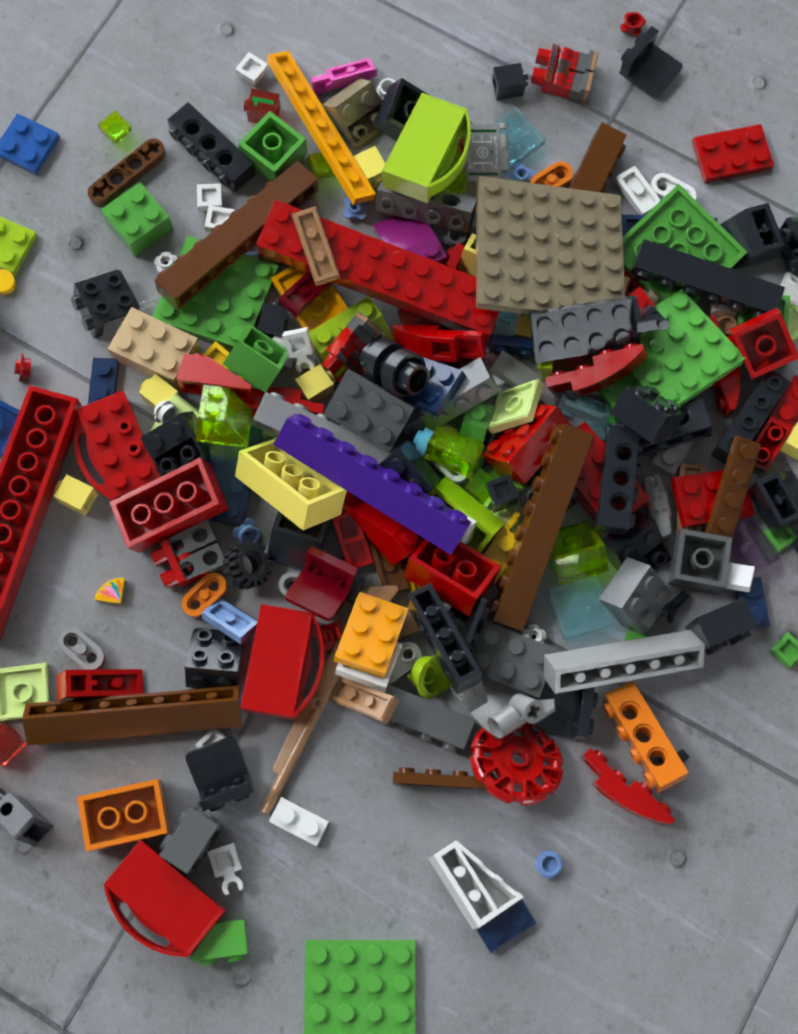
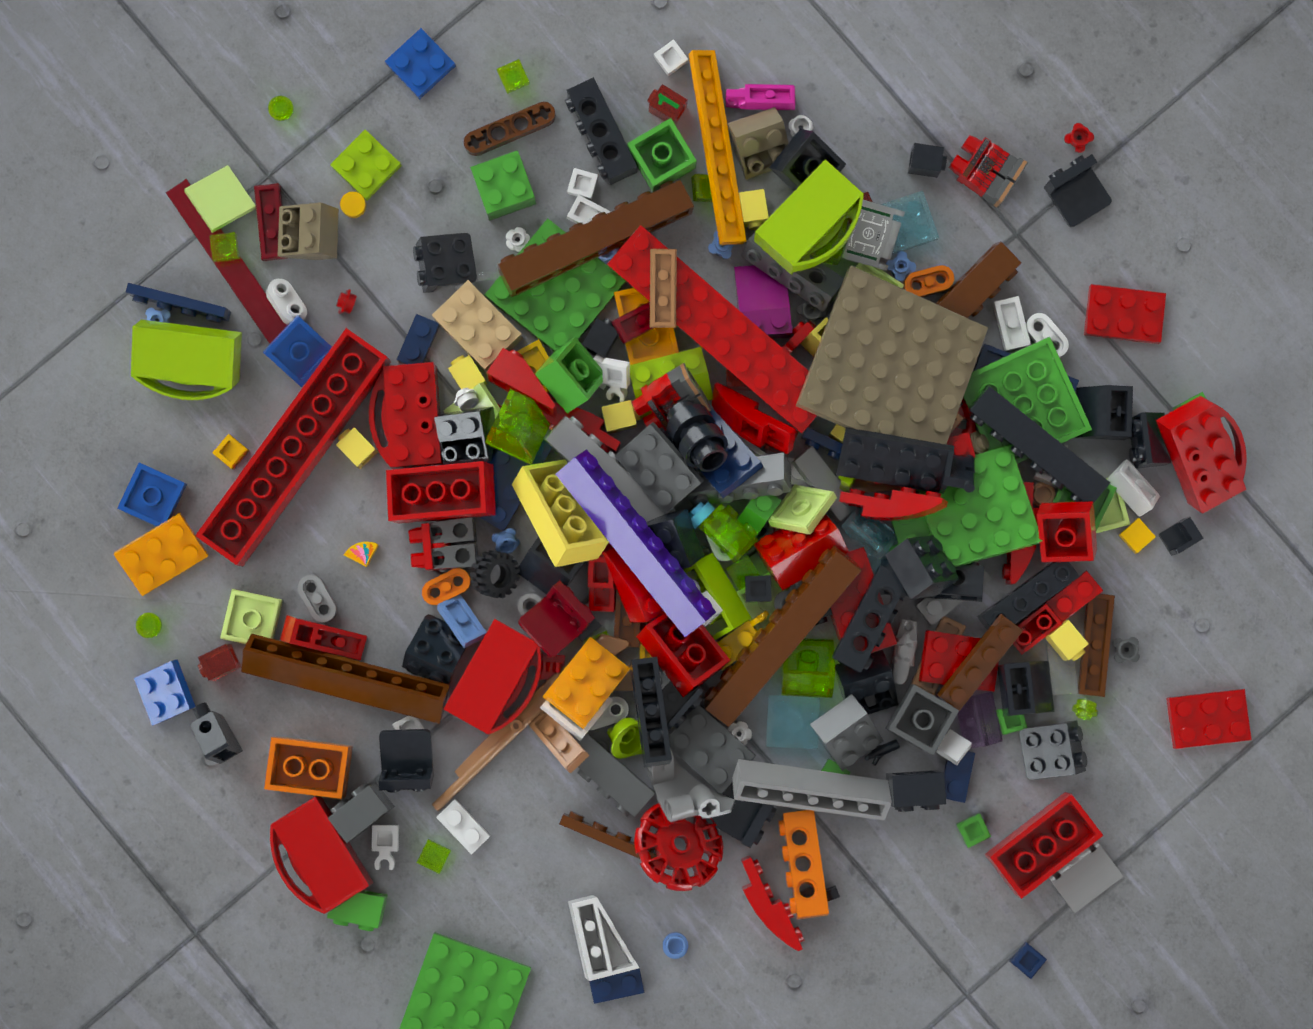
camera: 20 degrees right, 10 degrees up
none -> clear neon green tile [416,839,451,874]

